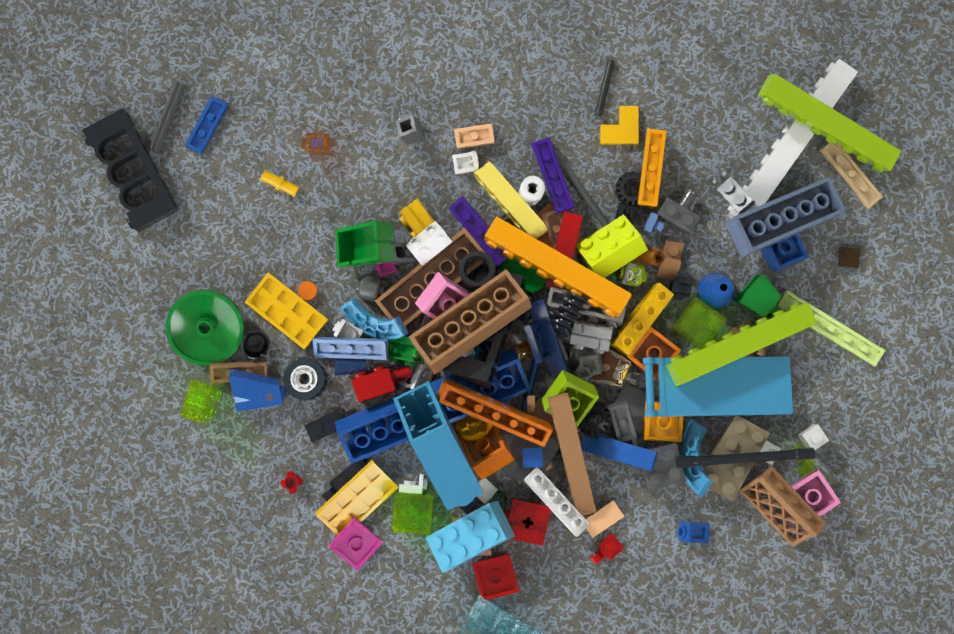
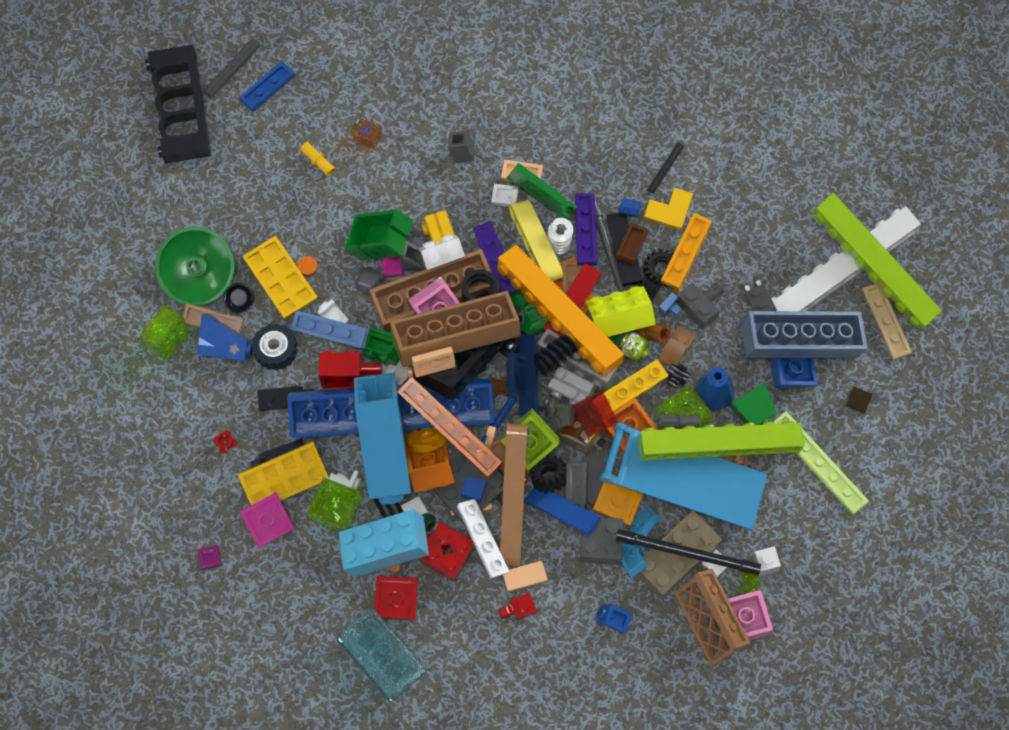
camera: 15 degrees right, 15 degrees down
dark blue piece [334,358,367,376] -> none
dark azure tile [340,298,408,340] -> none
none -> magenta tile [197,545,222,570]
none -> light nougat plate [411,347,456,377]
none -> green tile [507,163,577,220]
none -> clear red piece [572,390,618,437]
none -> black tile [606,212,642,287]
none -> reddish brown tile [615,223,649,265]
none -> blue tile [619,198,642,216]
none -> dark grey axle [658,413,700,429]

